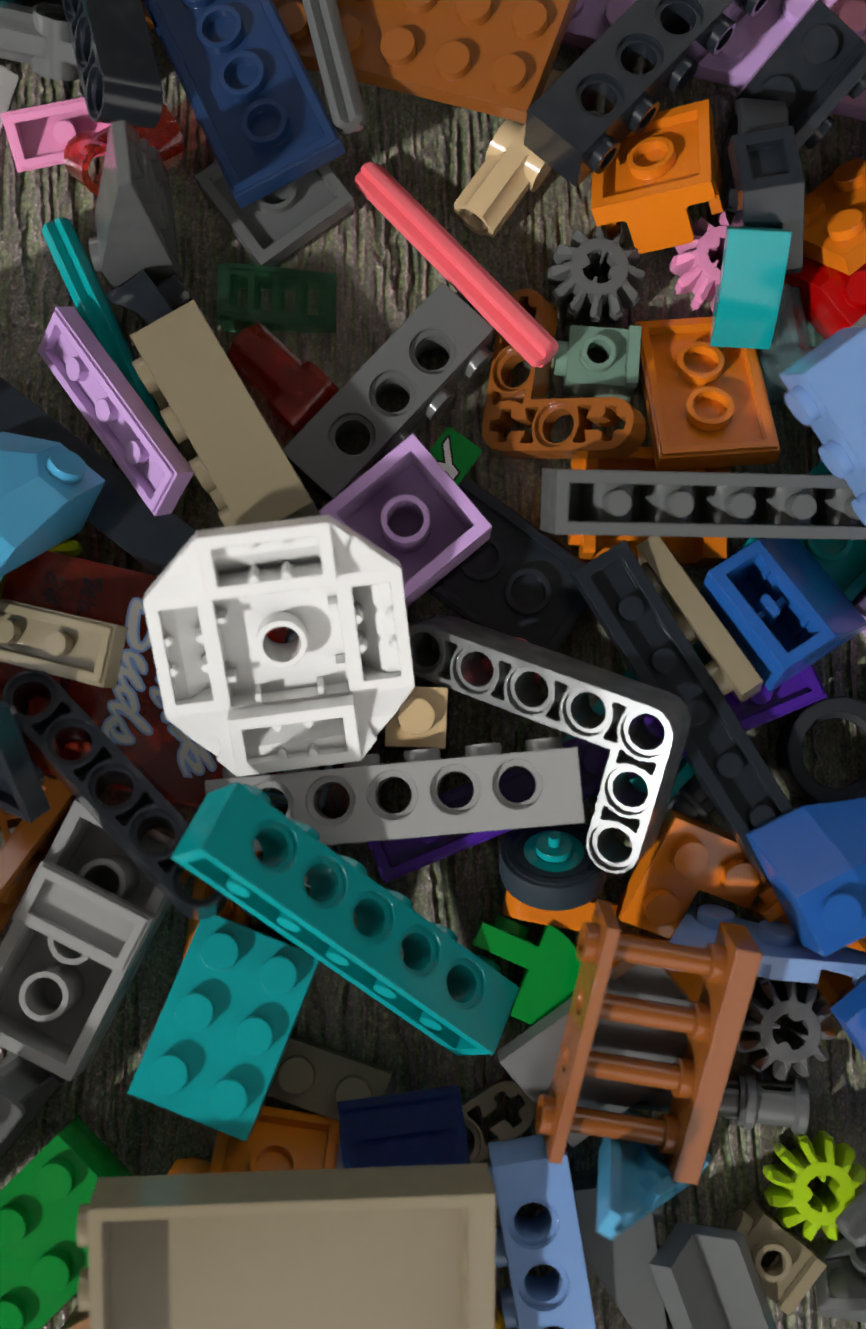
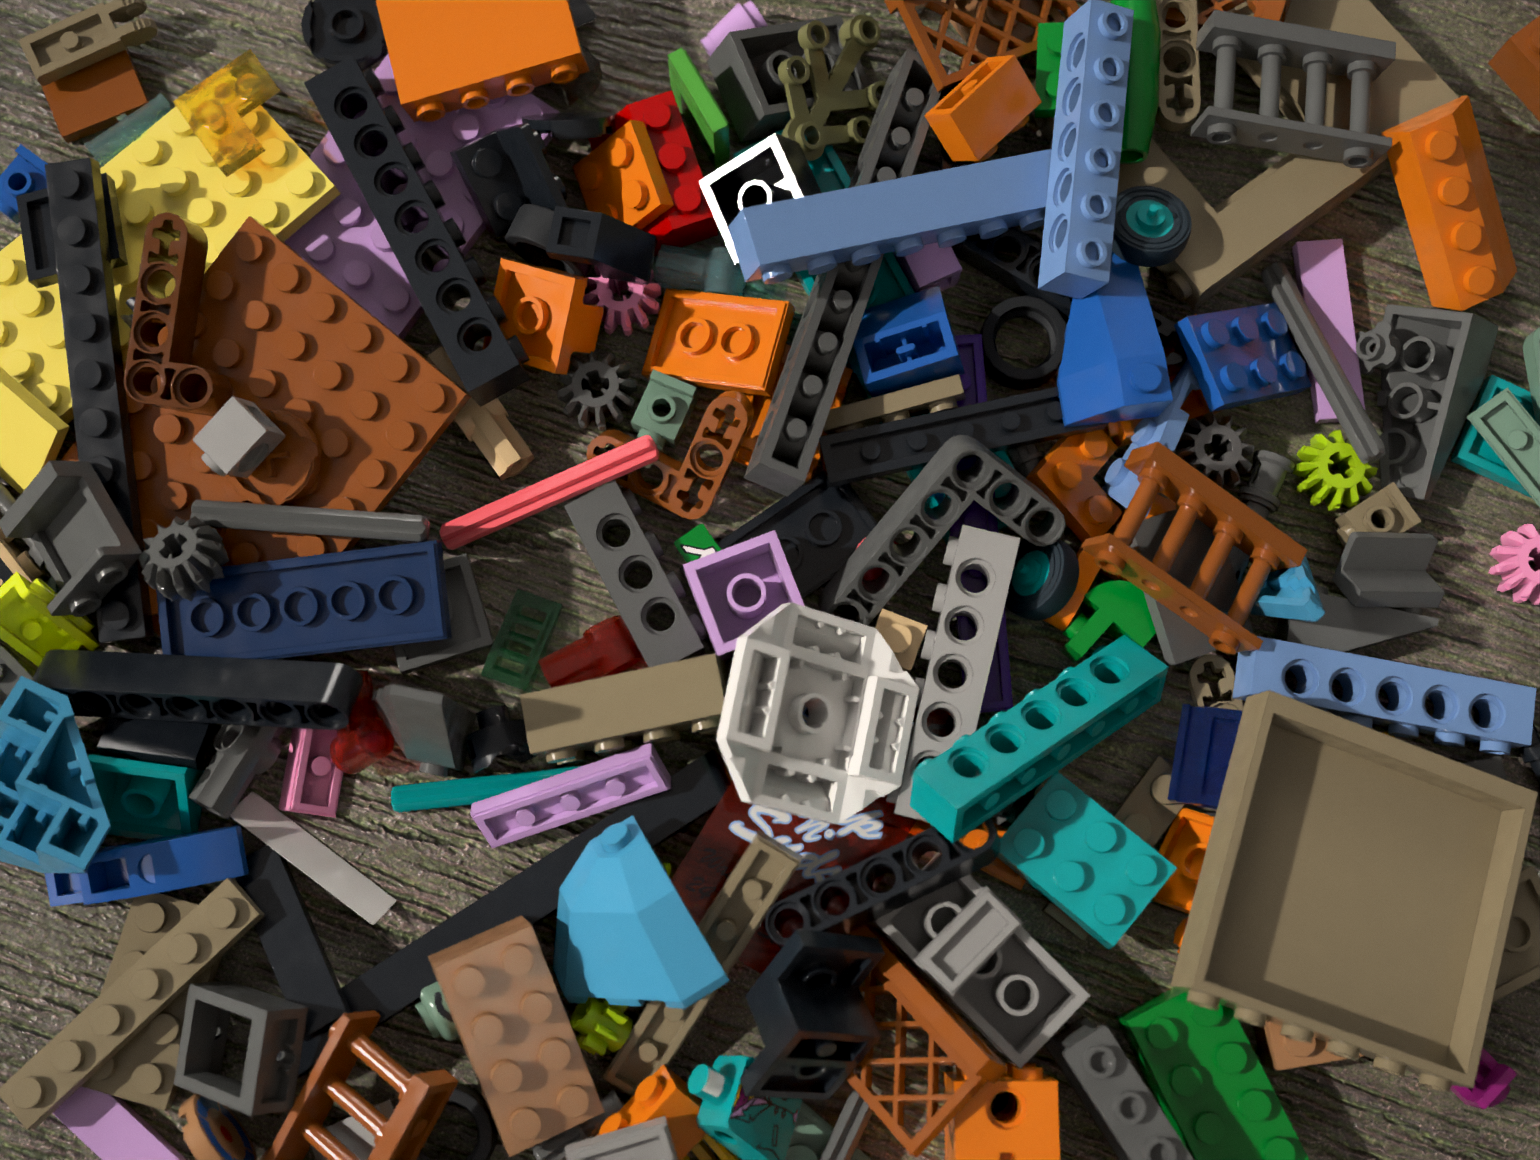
camera: 75 degrees left, 5 degrees down
teal slope [710,226,792,350] -> none

